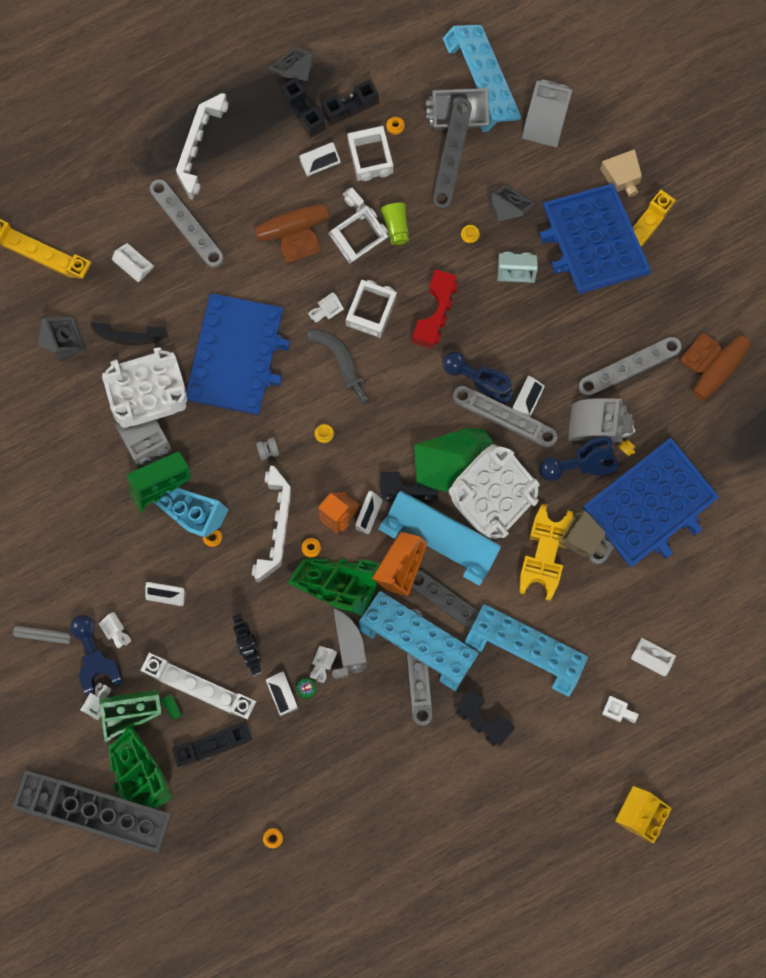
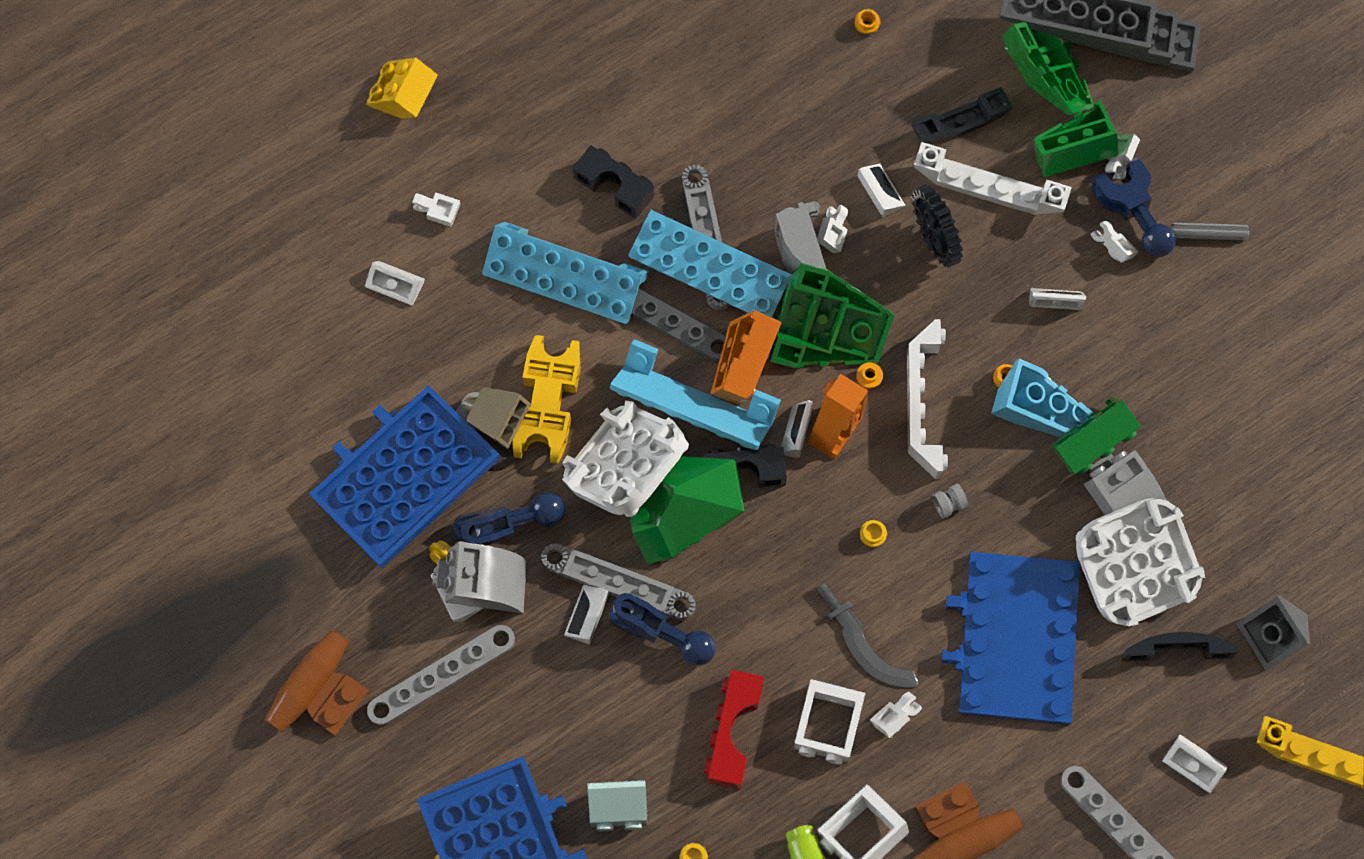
camera: 175 degrees right, 5 degrees down
green pin [162,694,183,721] -> none
green tile [296,679,316,699] -> none

